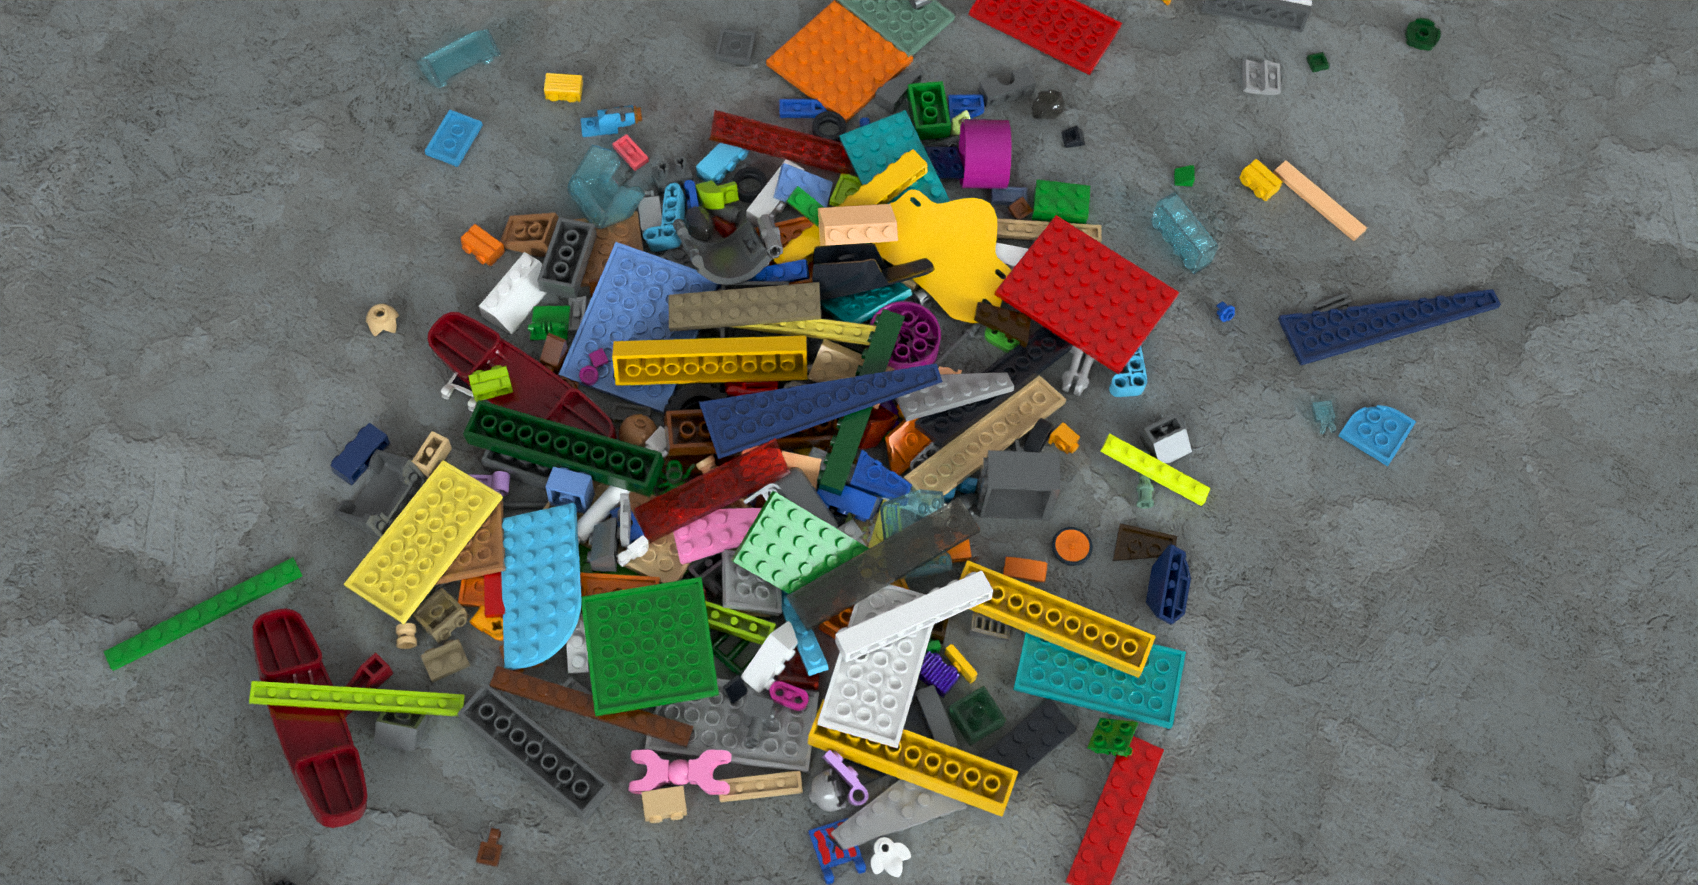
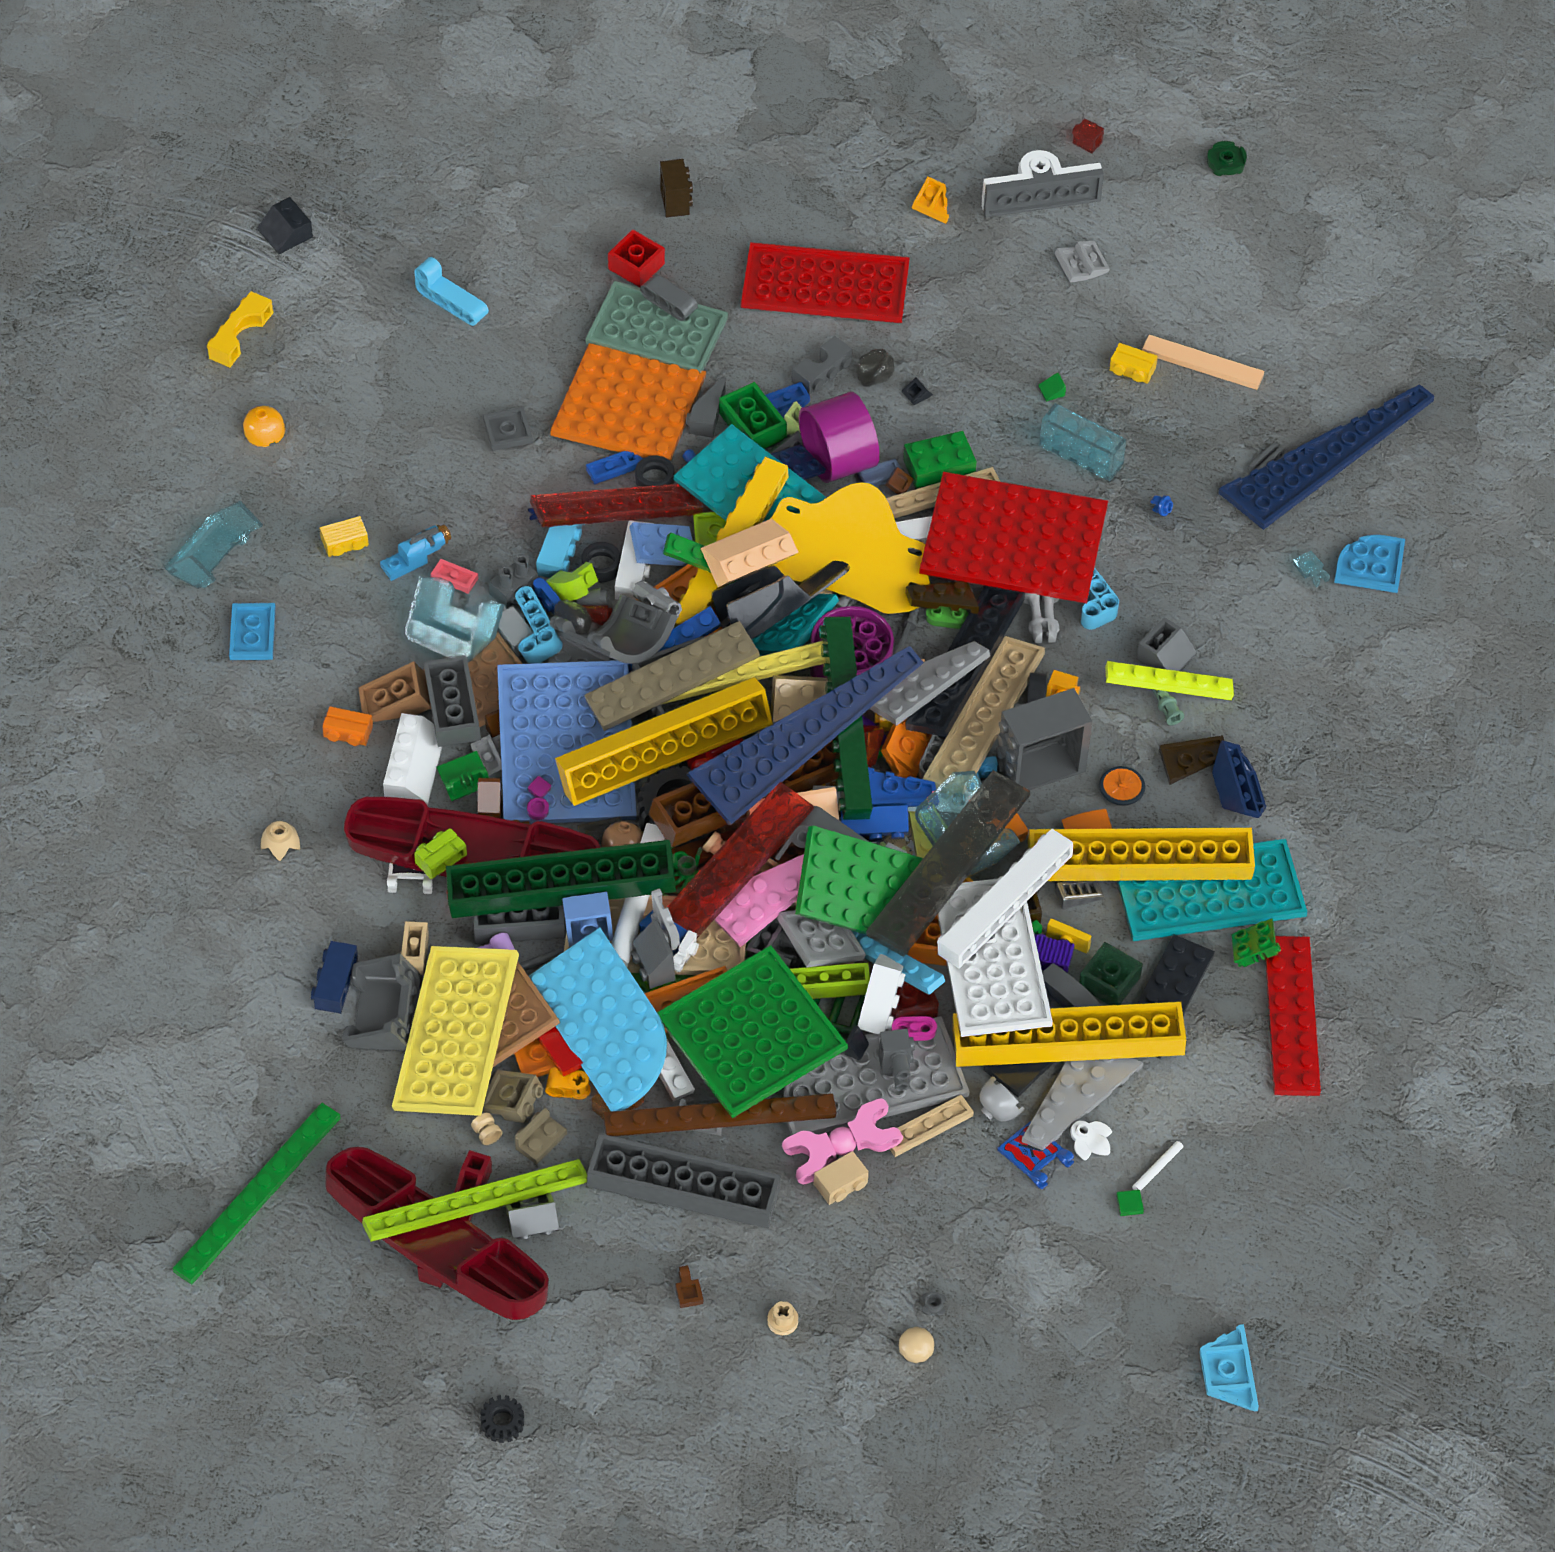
camera: 20 degrees left, 10 degrees down
lavender plate [822,750,868,806] -> none
dark green tile [1306,52,1330,73] -> none

